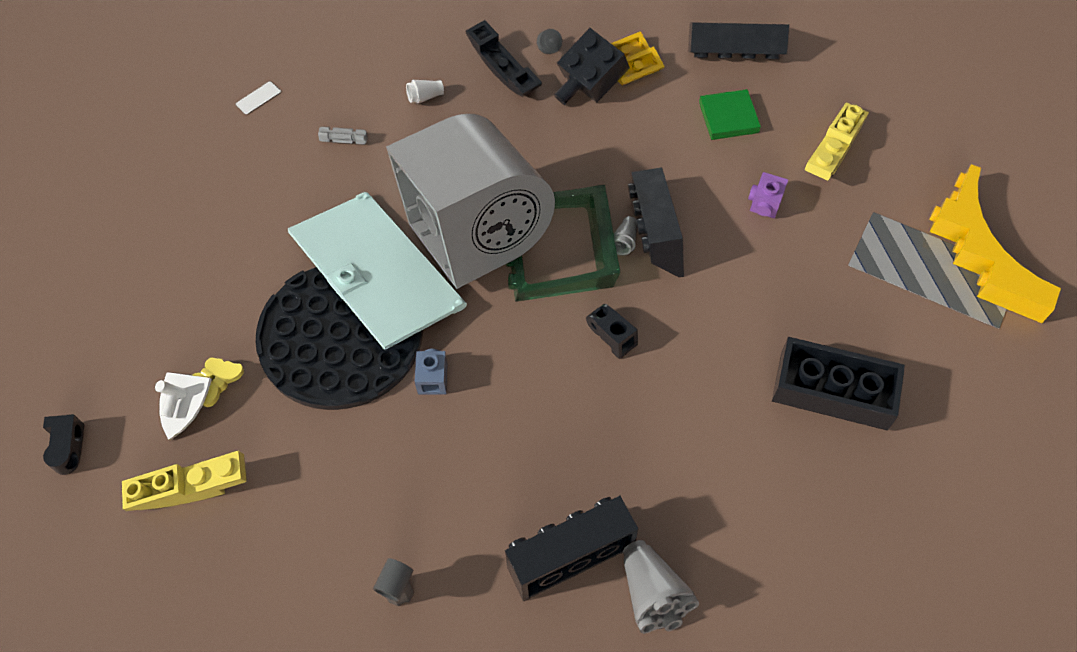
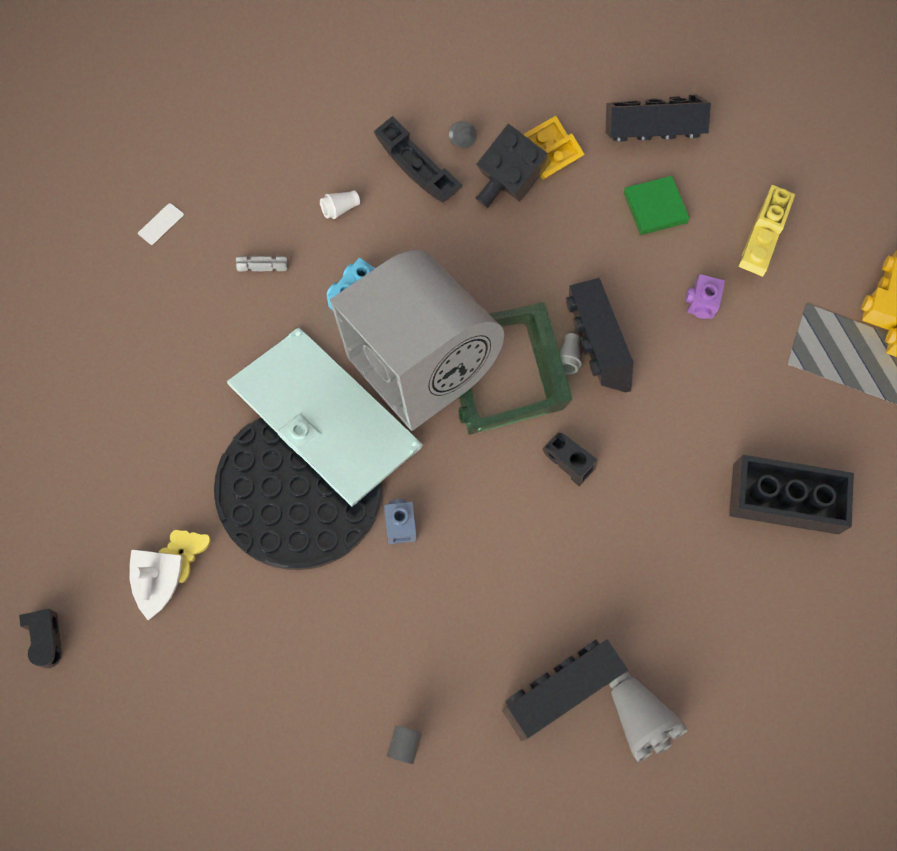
camera: 15 degrees left, 10 degrees up
light yellow slope [122,451,247,511] -> none

